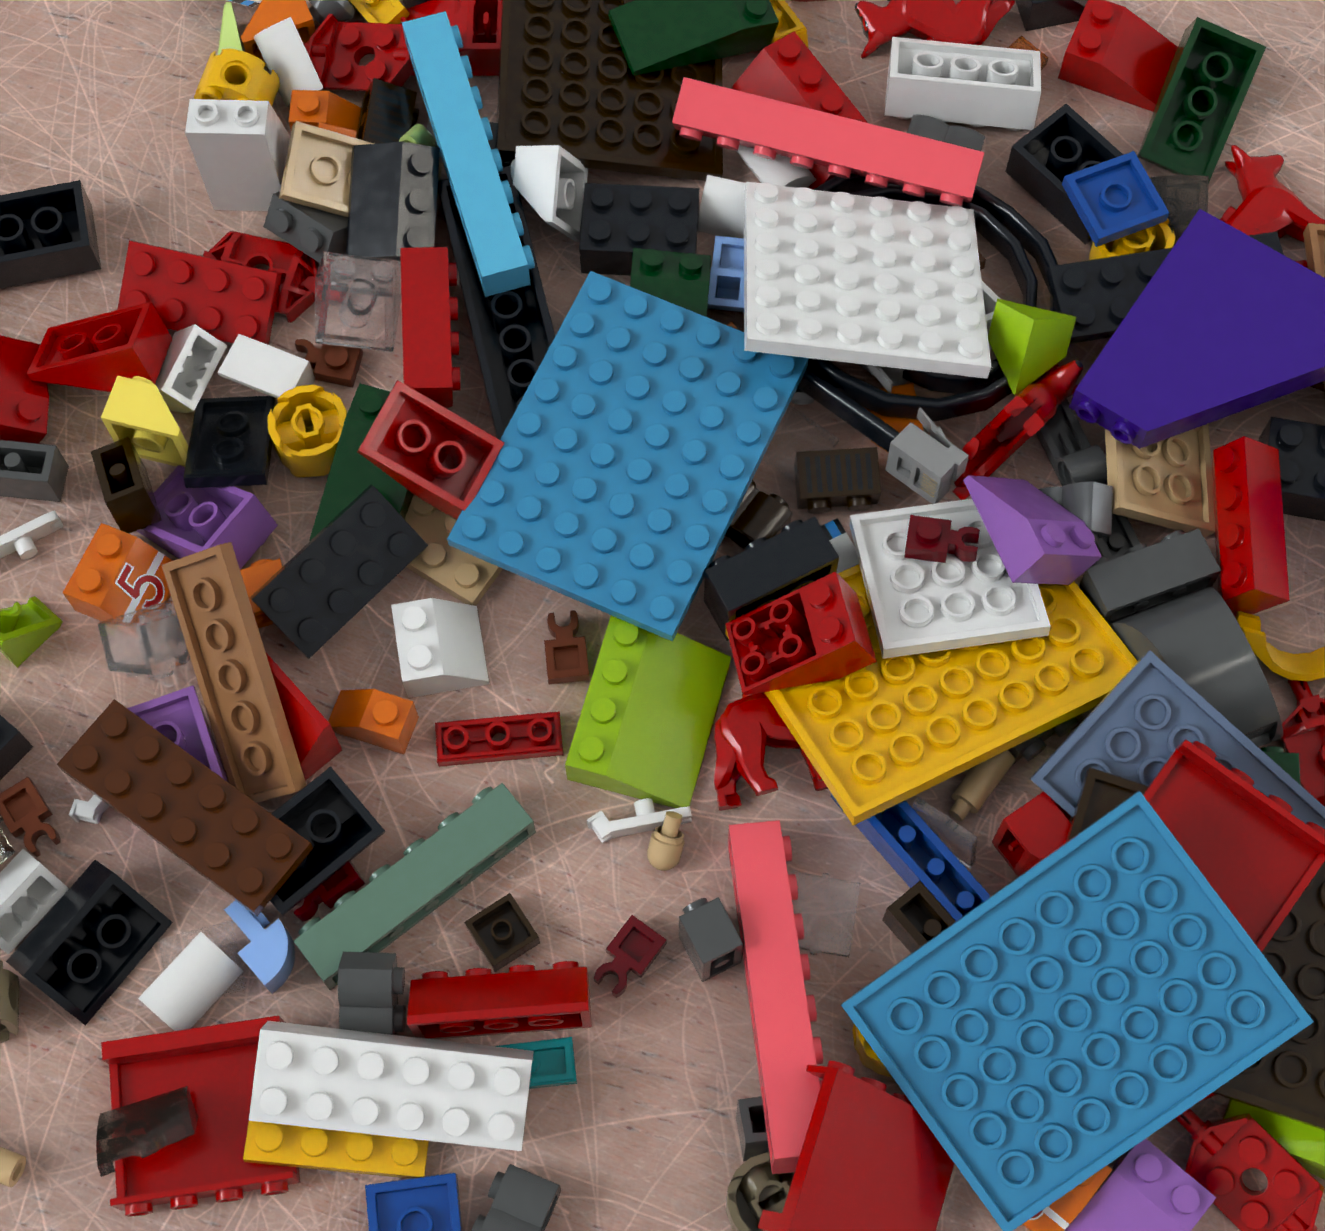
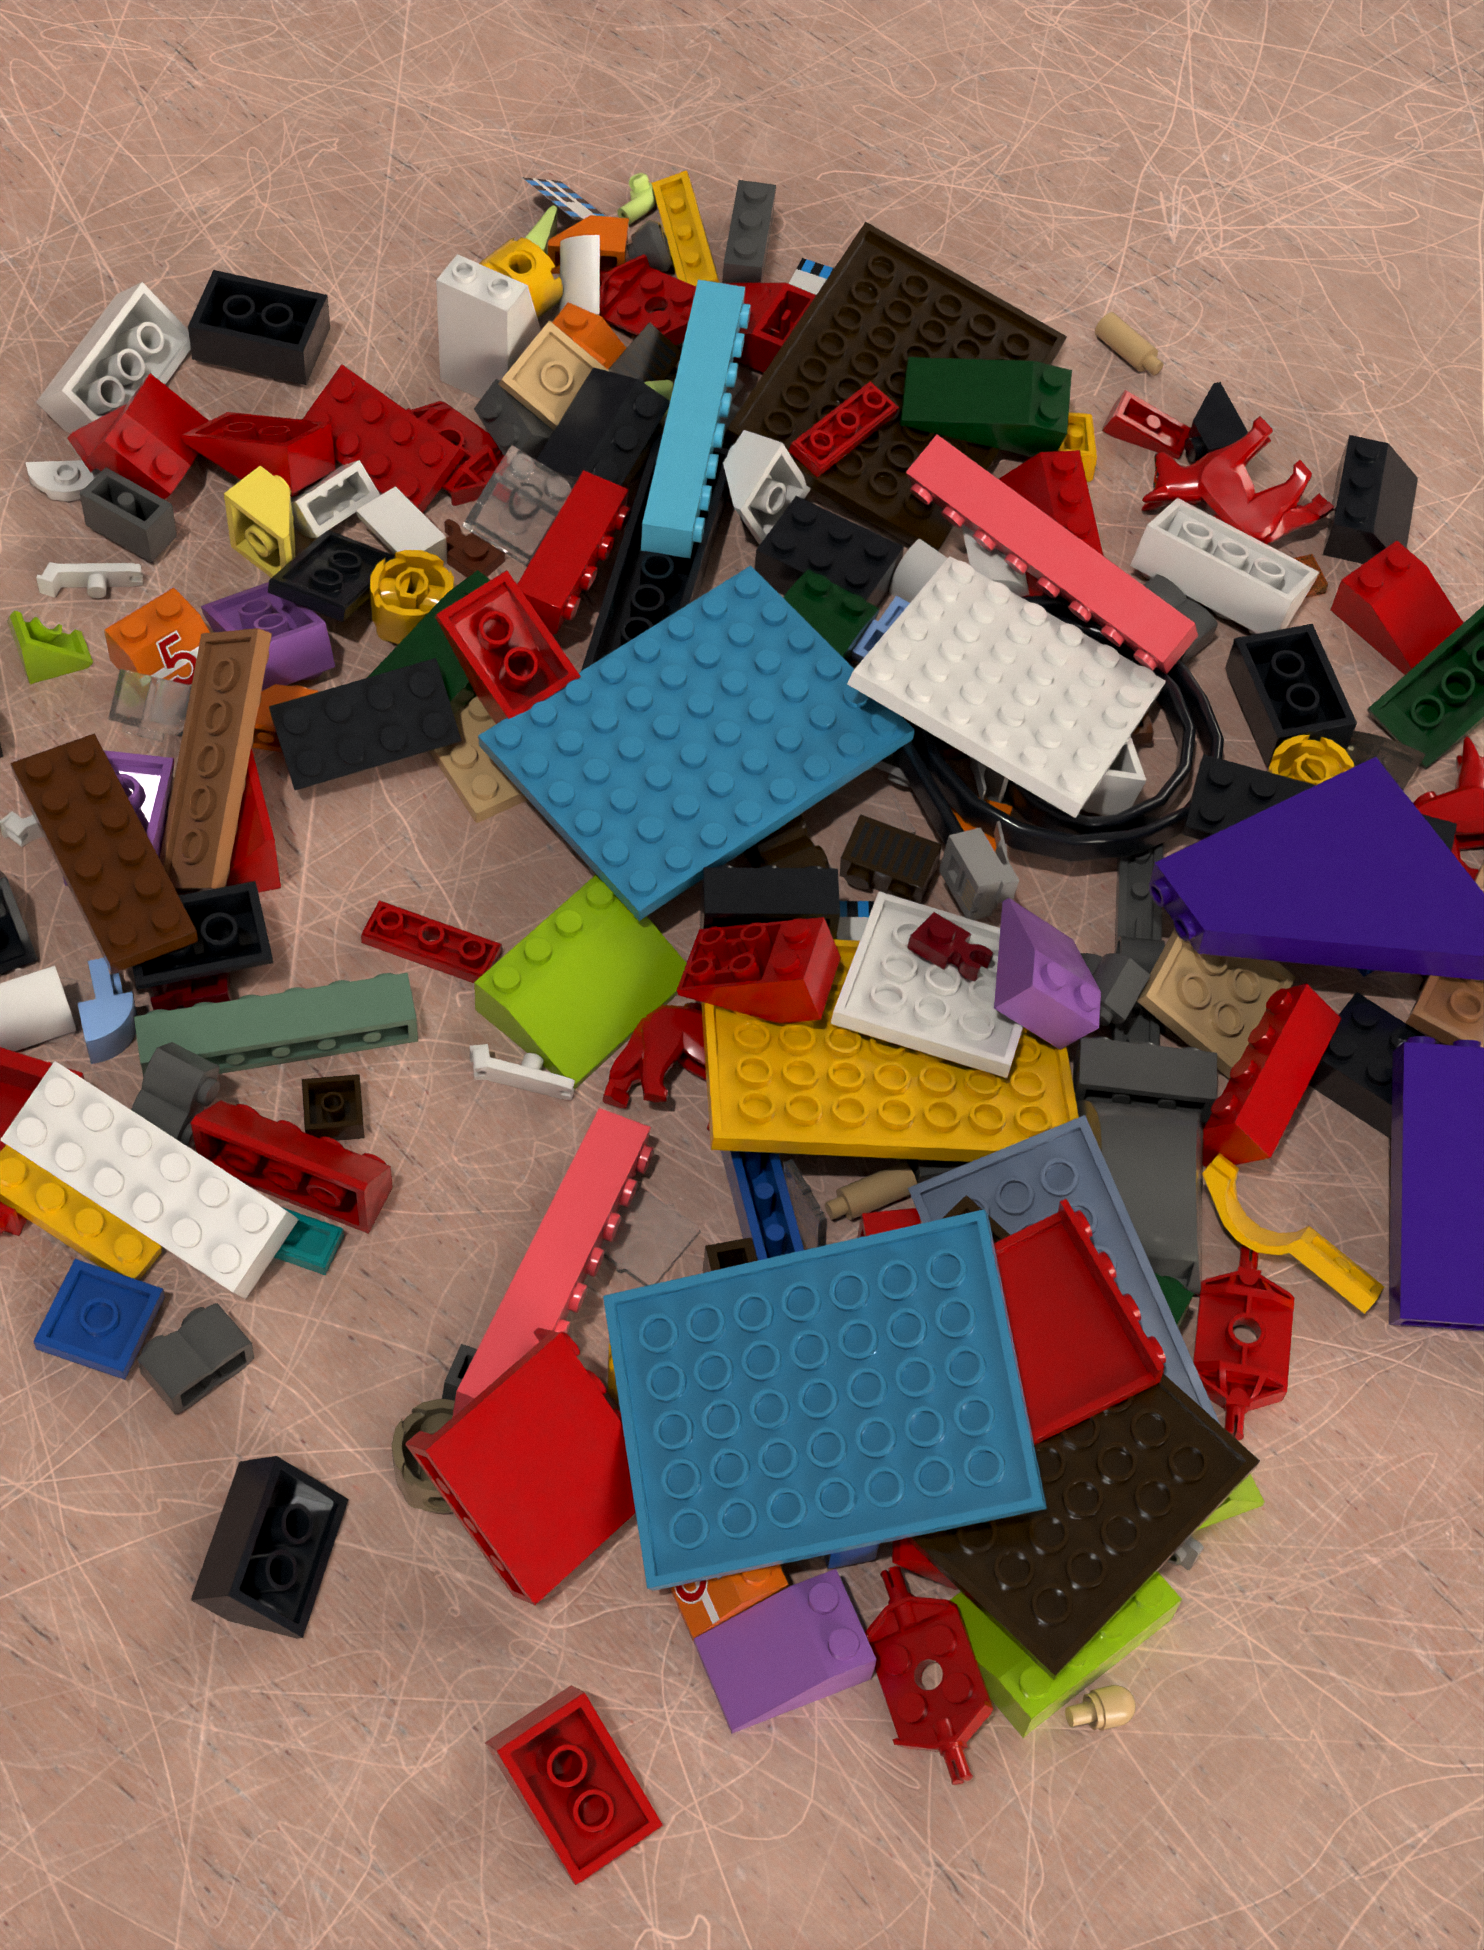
camera: 20 degrees right, 10 degrees down
dark brown brick [91,437,162,533] -> none
orange slope [328,689,419,755] -> none
white slope [391,598,489,698] -> none
copper plate [544,610,590,685] -> none
dark red plate [594,915,667,998] -> none
tan cylinder [647,811,685,871] -> none
dark grey brick [679,897,743,982] -> none
red animal [952,360,1083,500] -> none
lime slope [988,298,1076,396] -> none
blue plate [1062,151,1169,247] -> none
none -> red tile [788,381,899,478]

